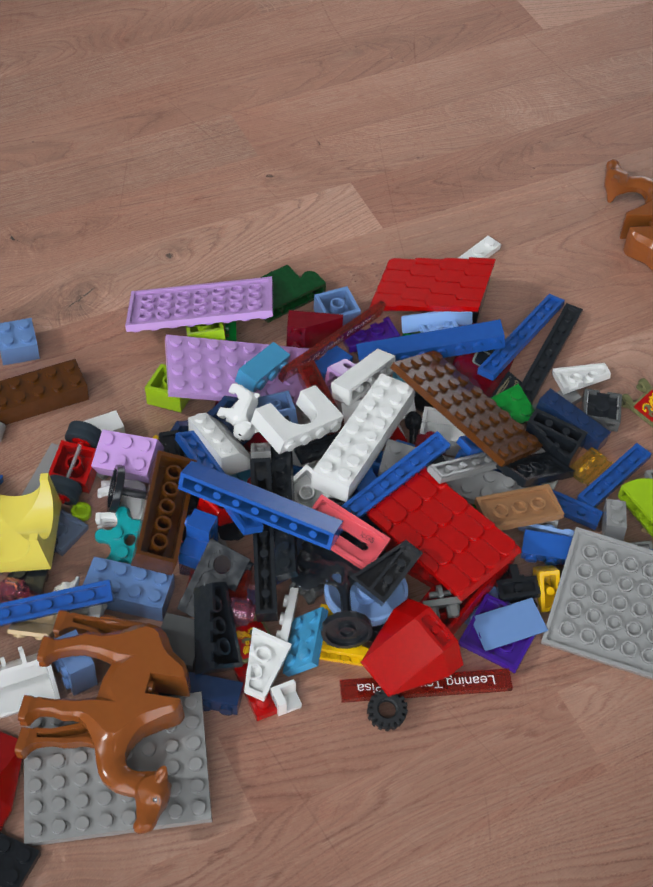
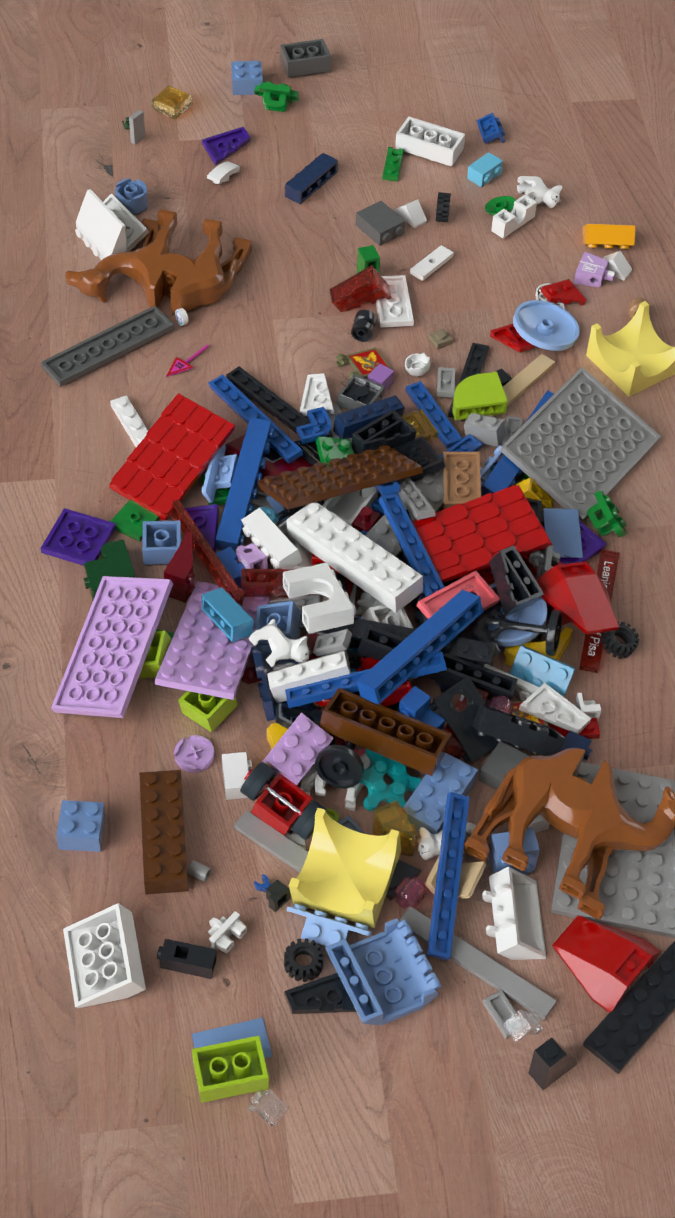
camera: 70 degrees left, 0 degrees up
none -> dark grey plate [41,306,175,387]
none -> dark purple plate [41,508,116,566]
none -> green plate [110,500,160,542]
none -> piece [166,345,209,377]
none -> lavender tile [174,735,215,773]
none -> white tile [175,308,189,326]
none -> blue plate [296,407,331,444]
none -> medium lavender brick [368,364,394,391]
none -> clear yellow slope [372,801,417,857]
none -> green piece [587,491,627,537]

